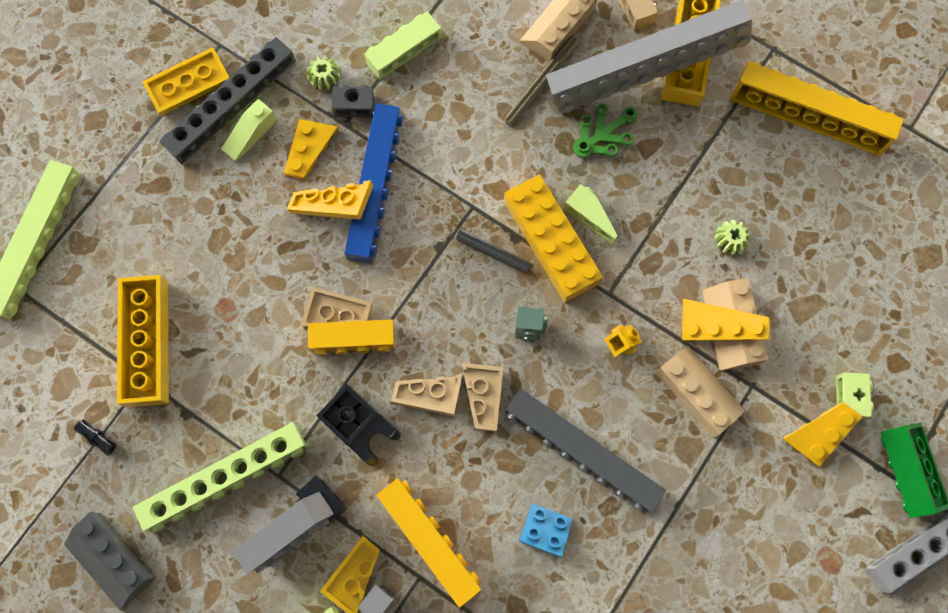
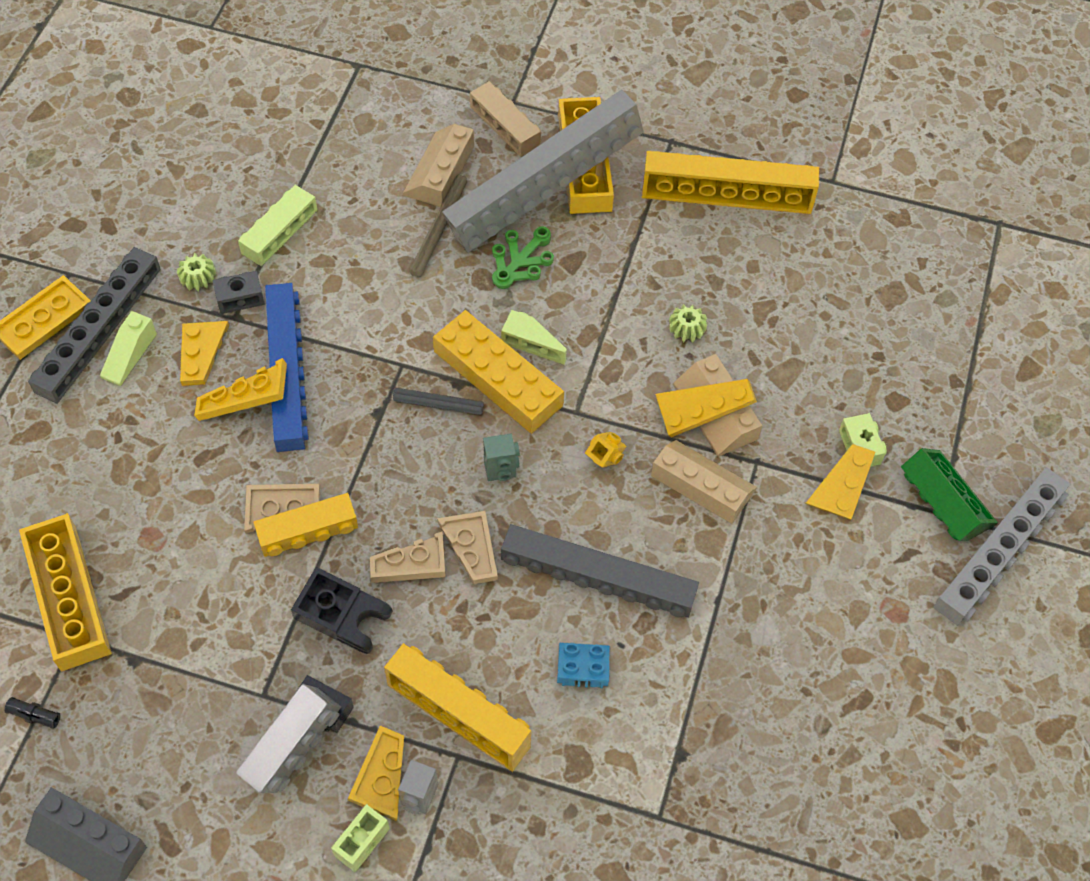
camera: 20 degrees left, 15 degrees down
yellowish green brick [132,422,308,533] -> none

